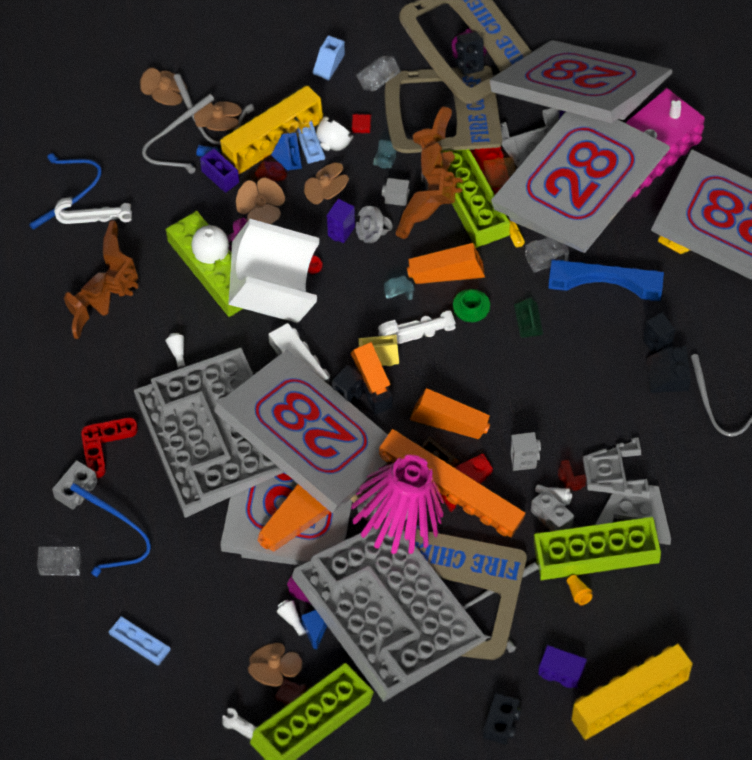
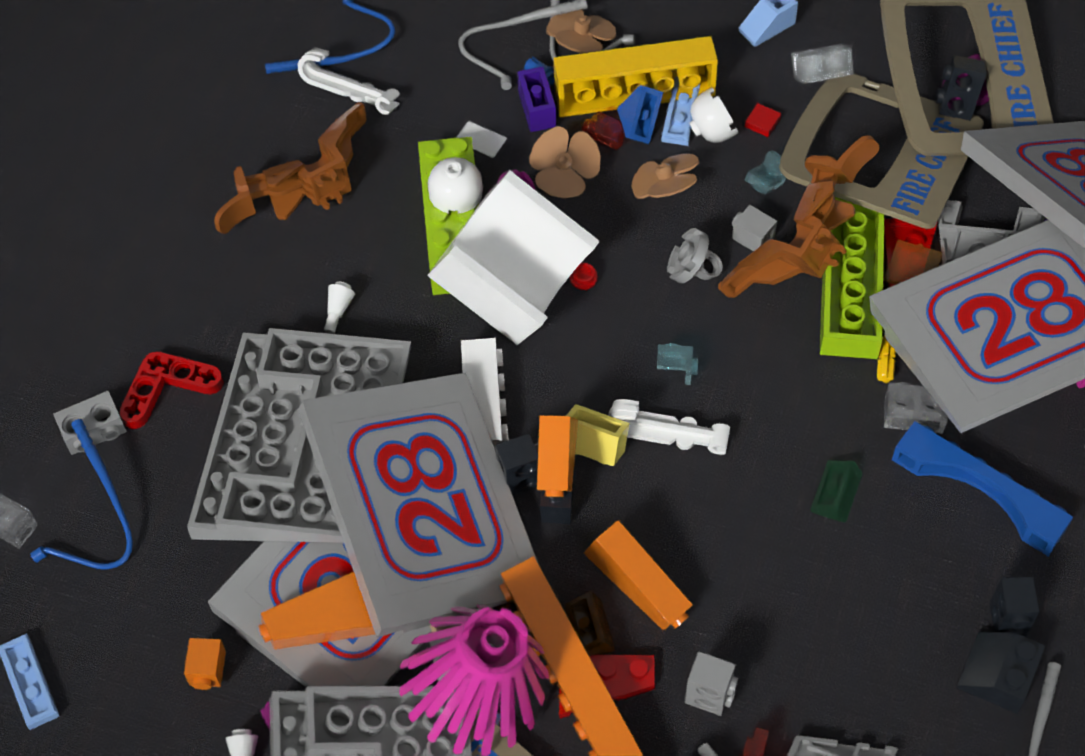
camera: 30 degrees right, 0 degrees up
dark purple brick [327,199,355,243] -> none
orange slope [407,243,485,284] -> none
green piece [453,289,490,322] -> none
none -> orange brick [184,638,226,690]
none -> white sticker [456,121,507,158]

